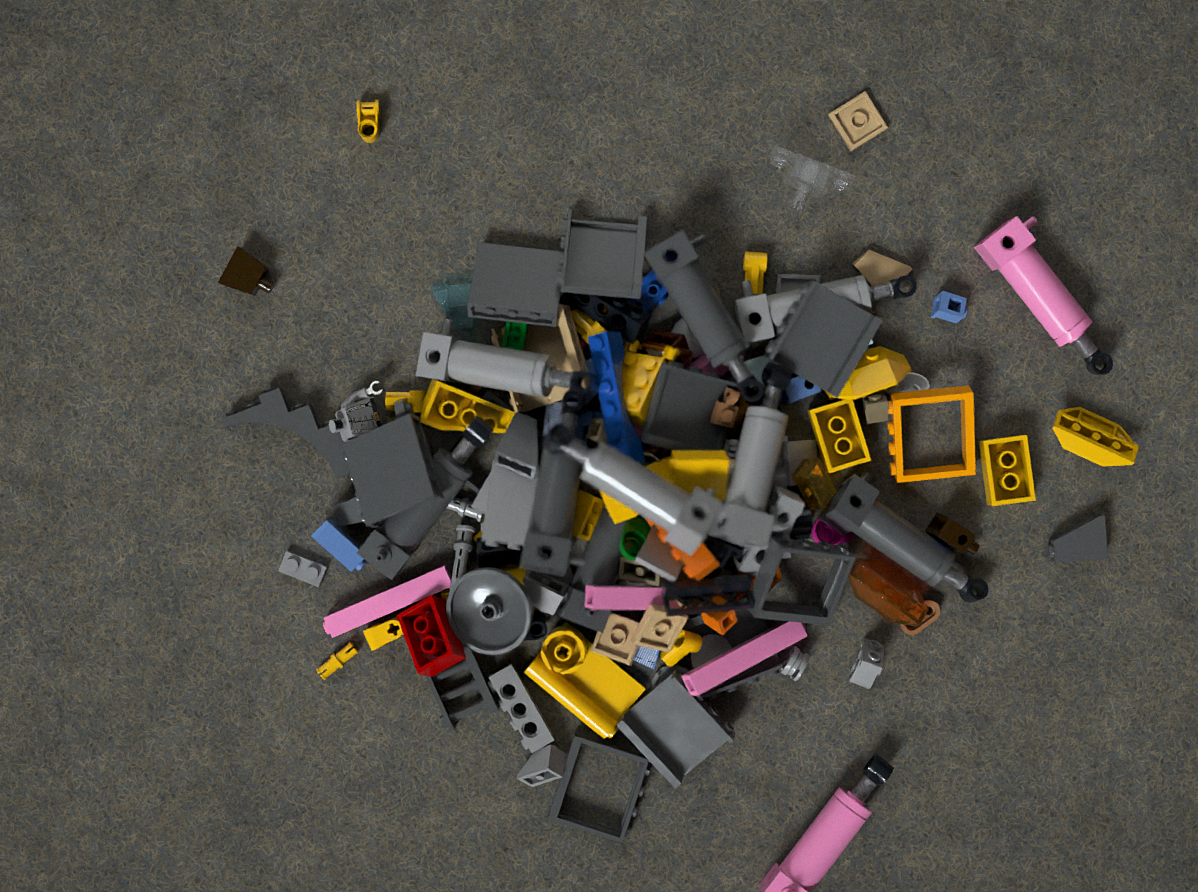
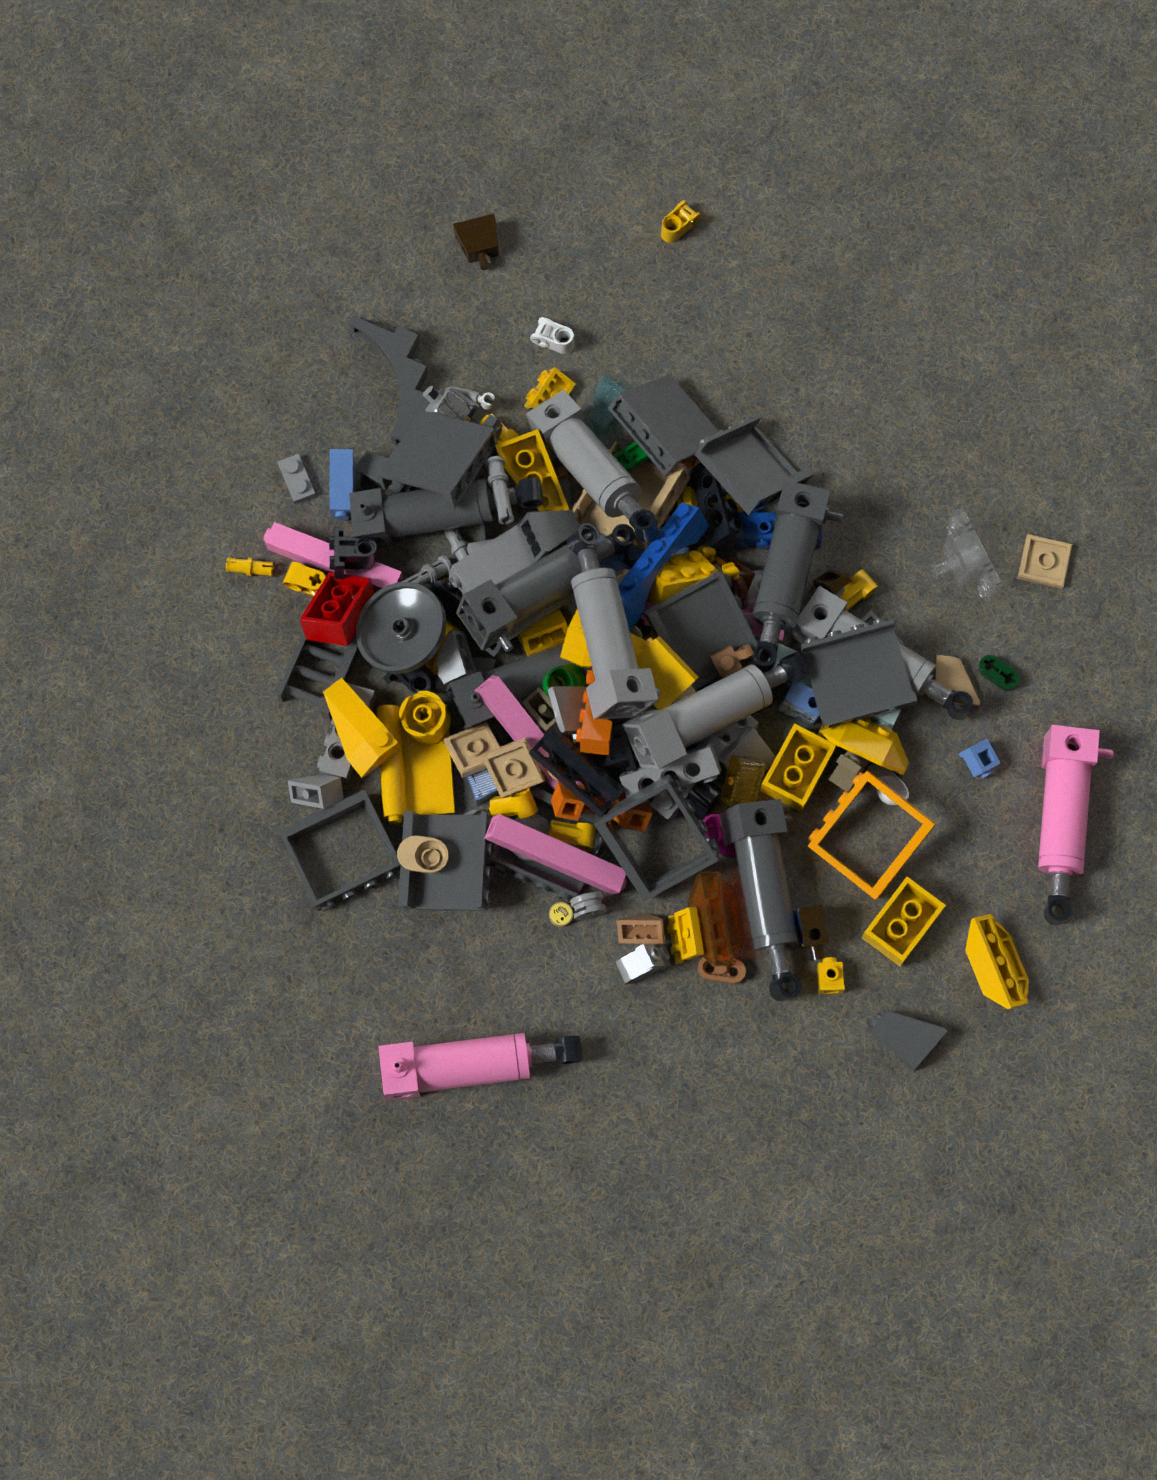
camera: 45 degrees right, 15 degrees down
none -> yellow wedge [323,678,400,778]
none -> black pin [329,527,377,579]
none -> tan cap [397,836,448,874]
none -> light grey pin [484,456,514,524]
none -> yellow bracket [524,367,576,409]
none -> white piece [530,317,575,354]
none -> yellow piece [548,820,597,852]
none -> tile [549,902,573,927]
none -> medium nougat slope [617,913,665,944]
none -> yellow plate [666,907,704,964]
none -> dark brown tile [813,570,852,594]
none -> yellow brick [817,957,845,994]
none -> dark green beam [978,655,1020,691]

